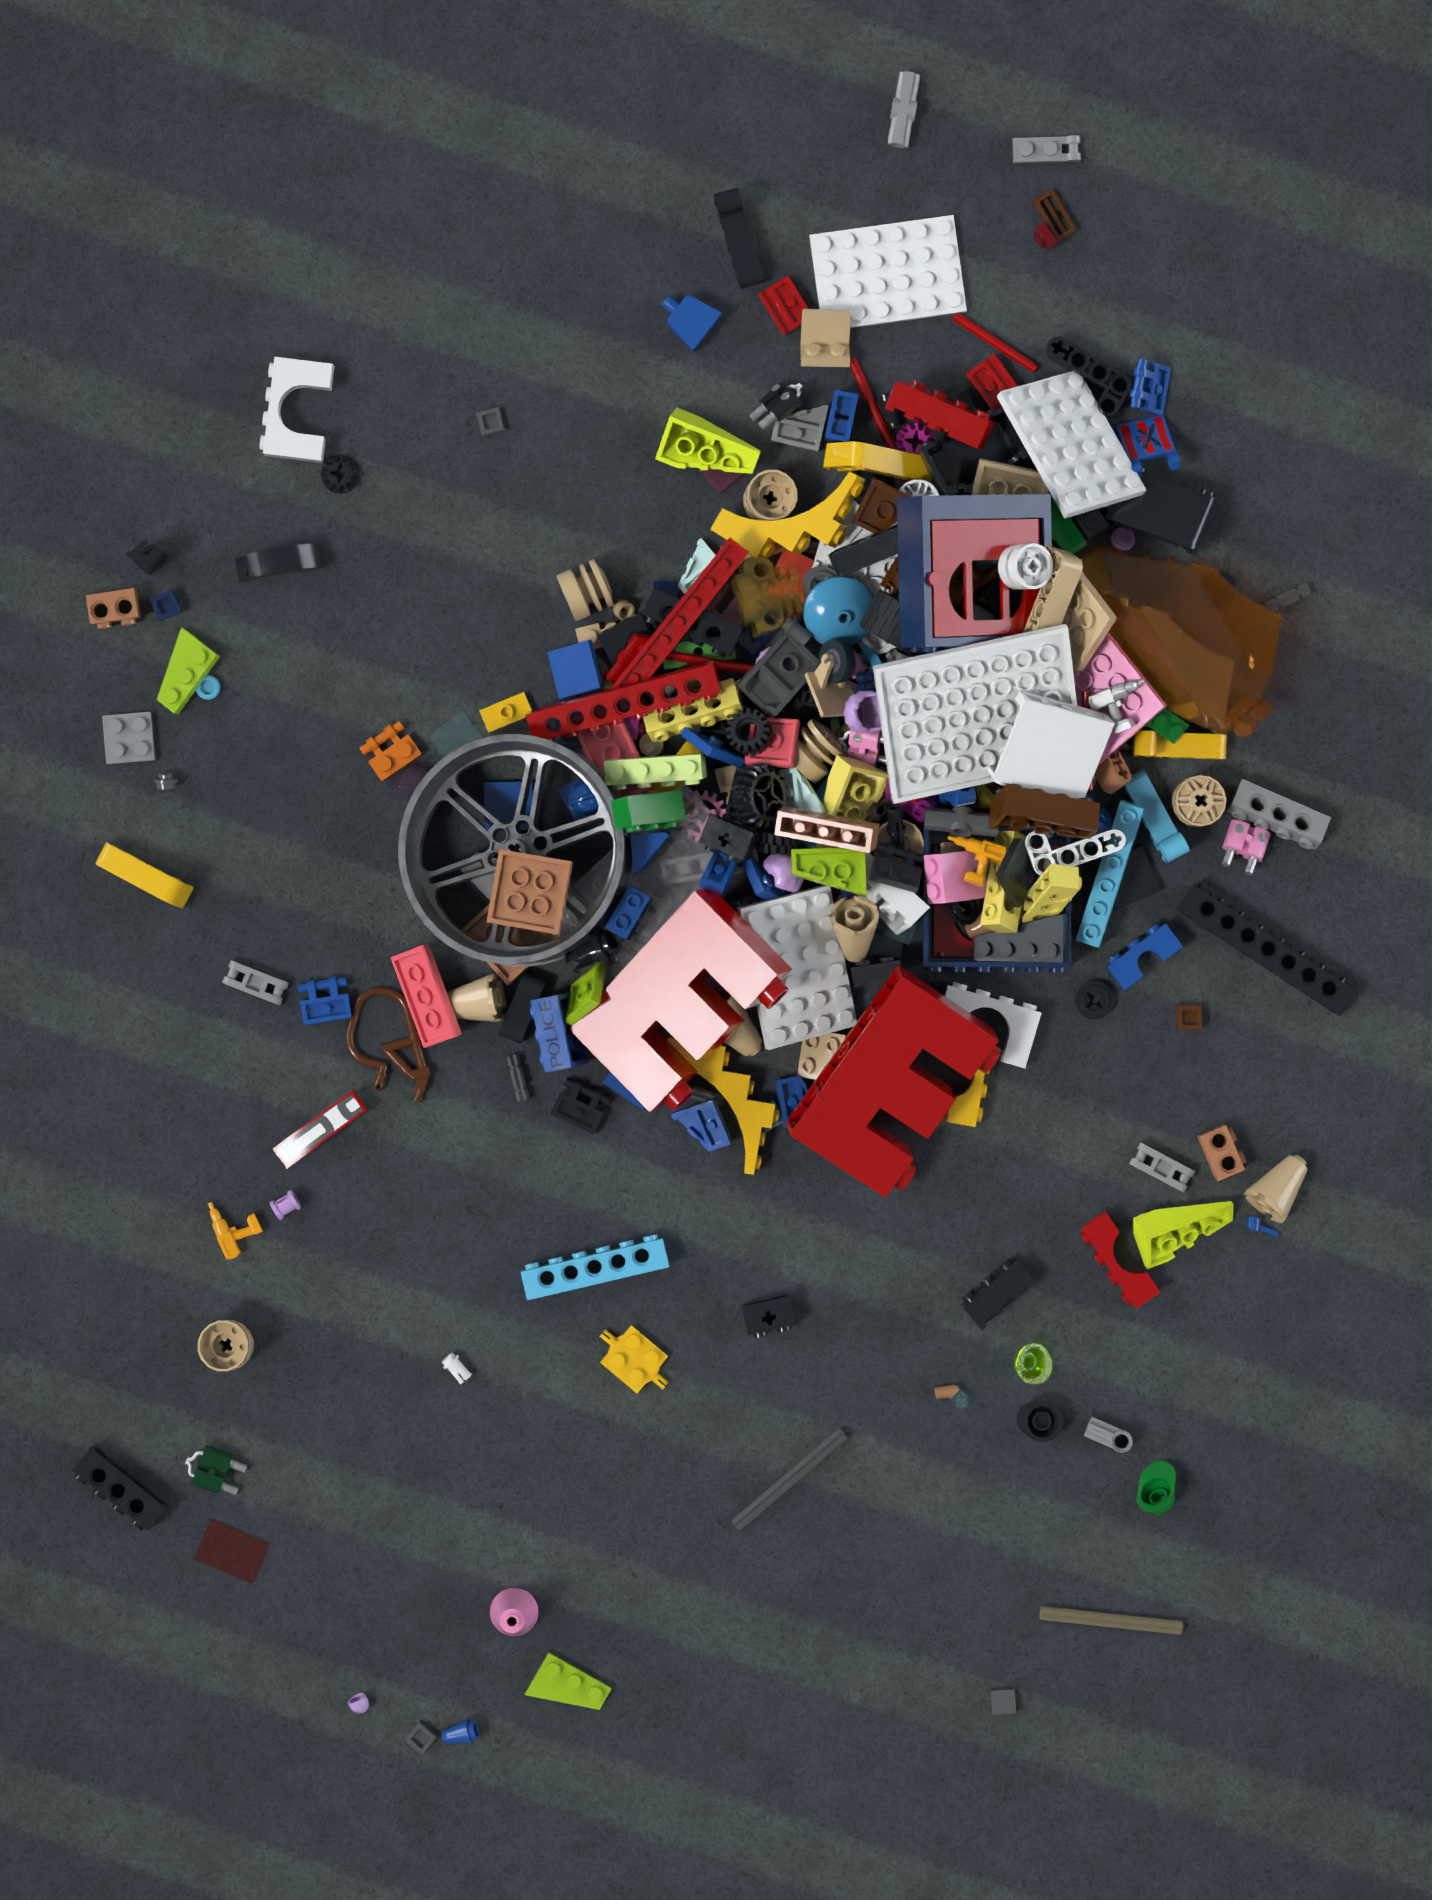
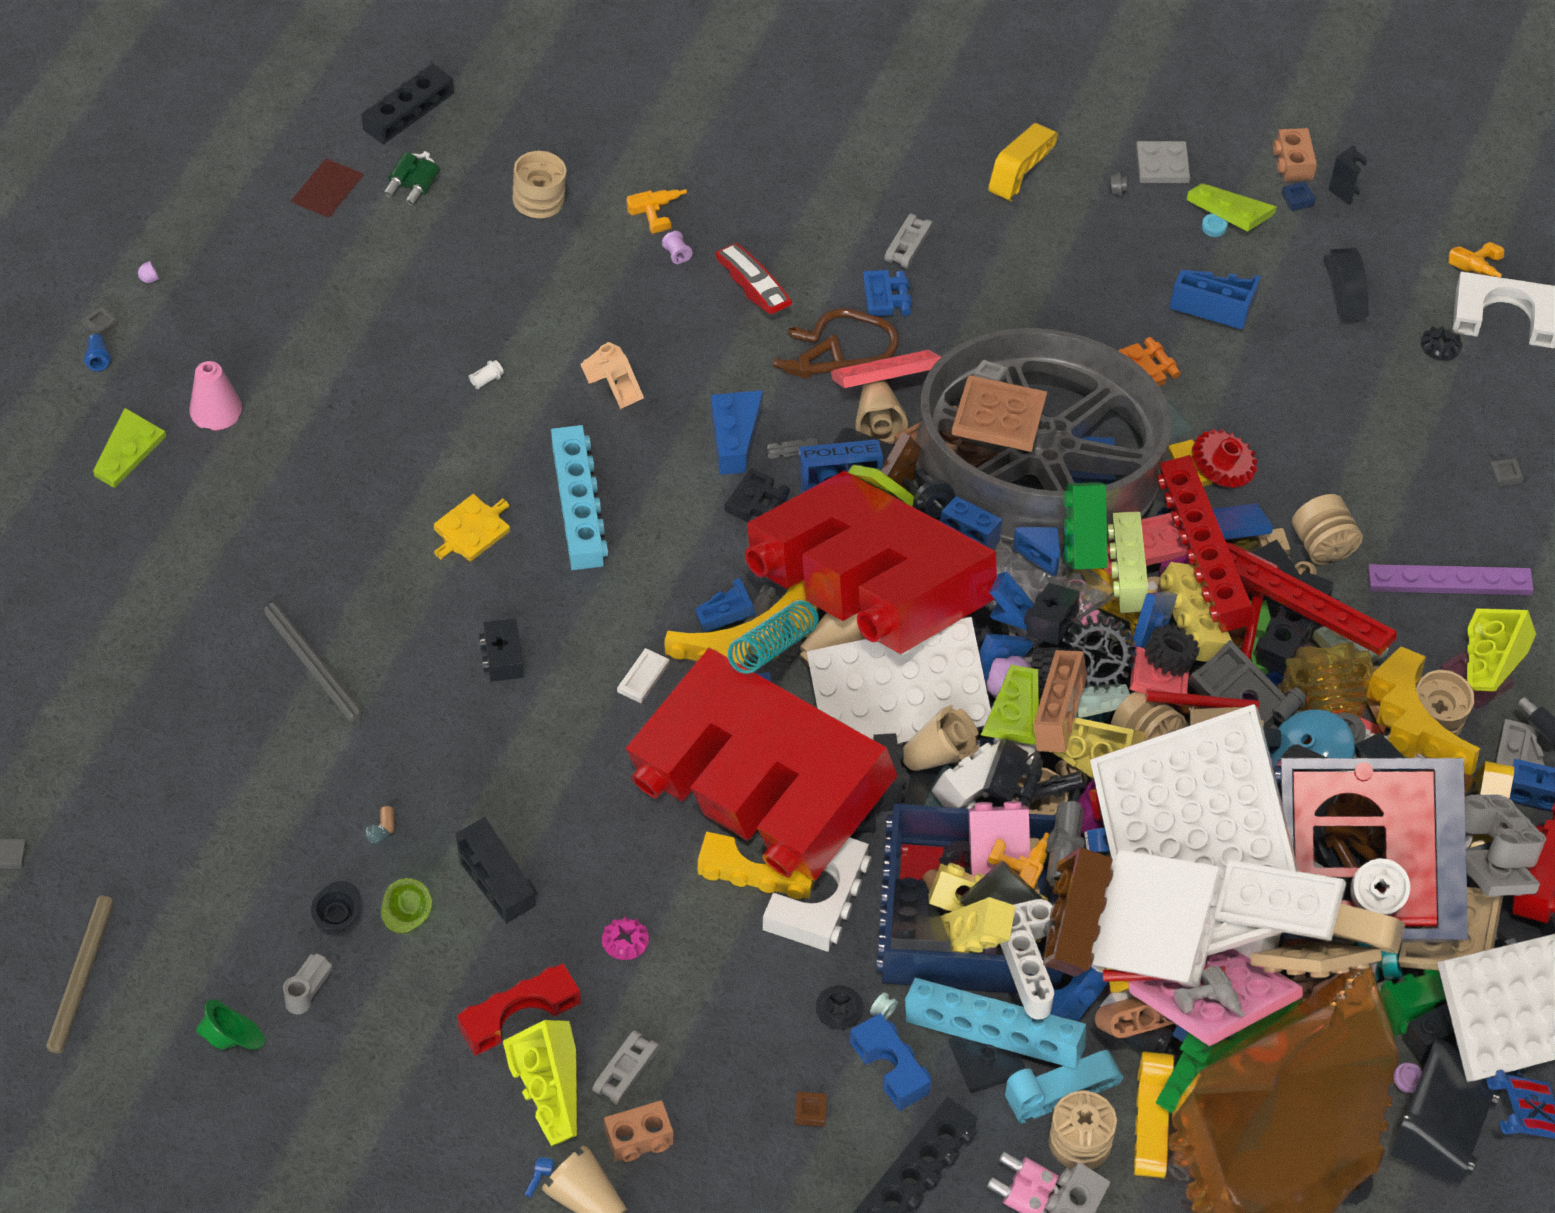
camera: 90 degrees right, 35 degrees down
none -> light nougat tile [580,342,644,409]
none -> dark pink gear [602,916,649,960]
none -> white tile [617,648,669,703]
none -> blue wedge [711,390,763,475]
none -> teal piece [728,600,818,674]
none -> light aqua bush [870,992,898,1020]
none -> reddish brown wing [880,433,921,492]
none -> light grey tile [973,360,1007,382]
none -> red bar [1145,690,1260,710]
none -> blue wedge [1170,270,1261,329]
none -> red gear [1192,429,1258,488]
none -> white tile [1213,860,1346,941]
none -> medium lavender plate [1367,564,1534,595]
none -> light orange piece [1449,242,1504,278]
none -> light grey beam [1465,794,1546,868]
none -> light grey plate [1466,850,1540,897]

